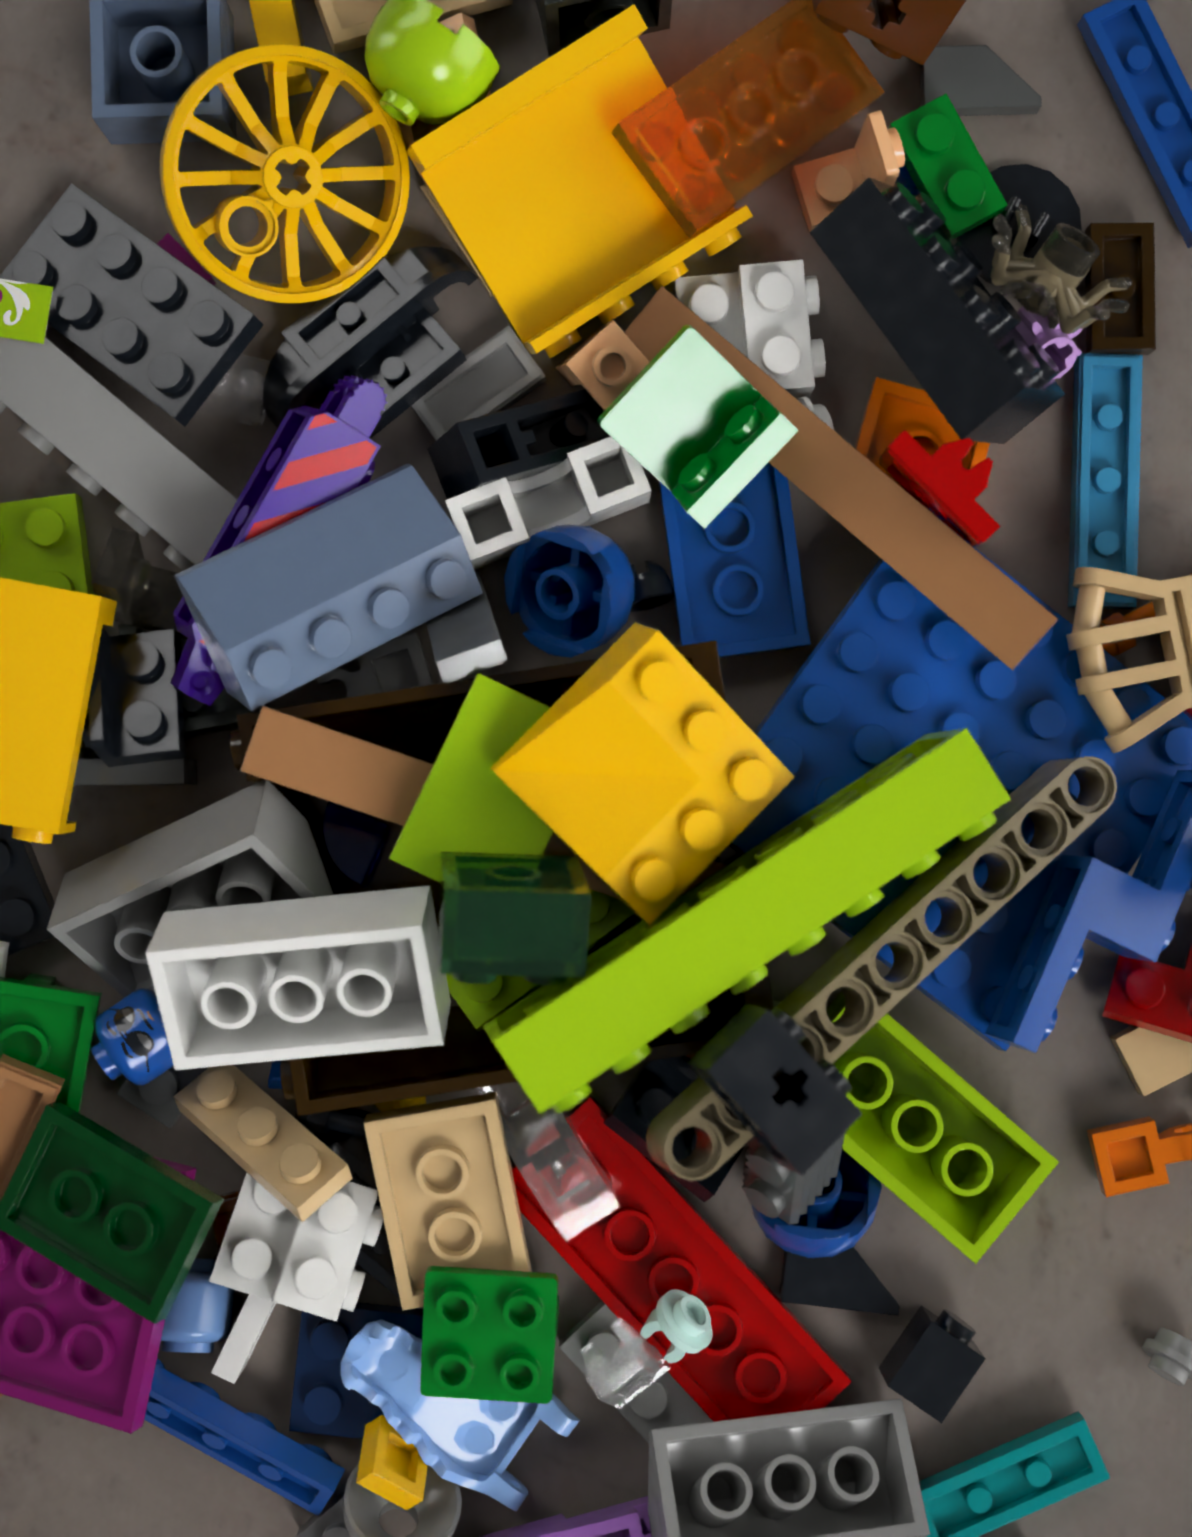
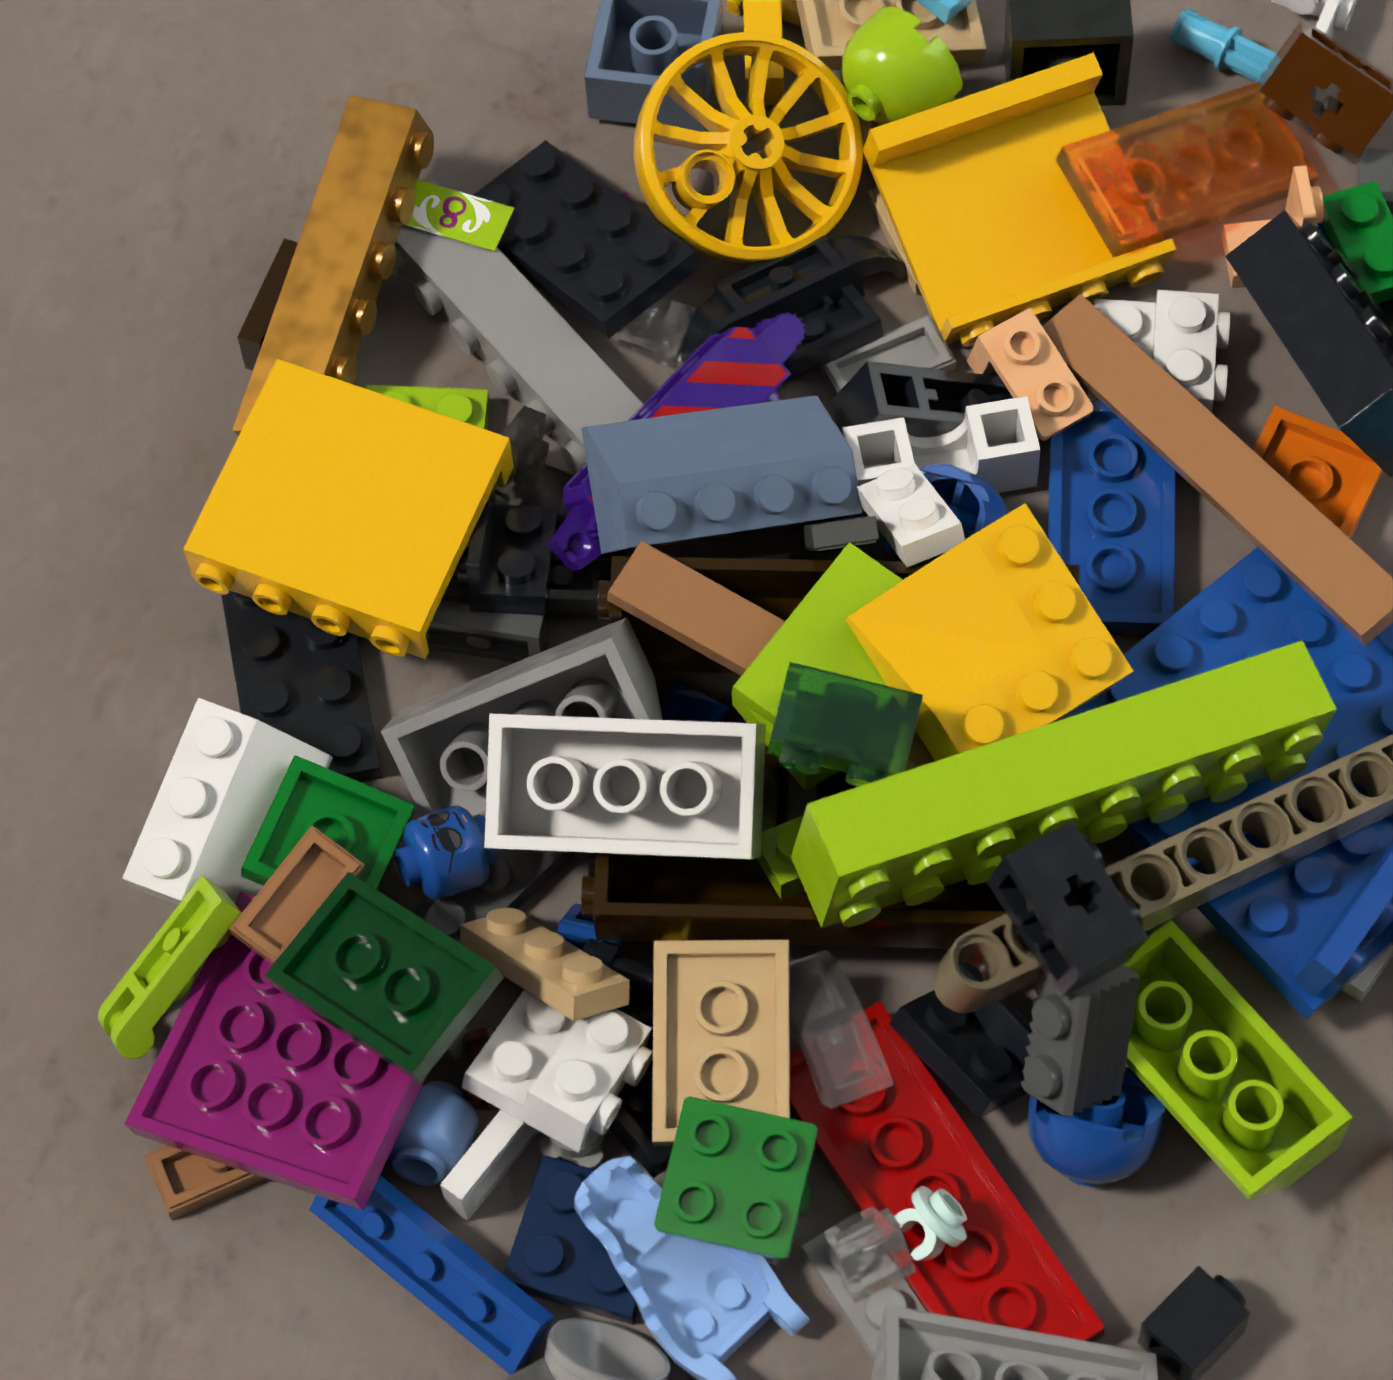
camera: 15 degrees right, 25 degrees down
yellow plate [356,1415,428,1511] -> none
bracket [598,325,799,529] -> none
black tile [779,1247,900,1316] -> none
red piece [879,430,1001,548] -> none
none -> white plate [857,464,965,567]

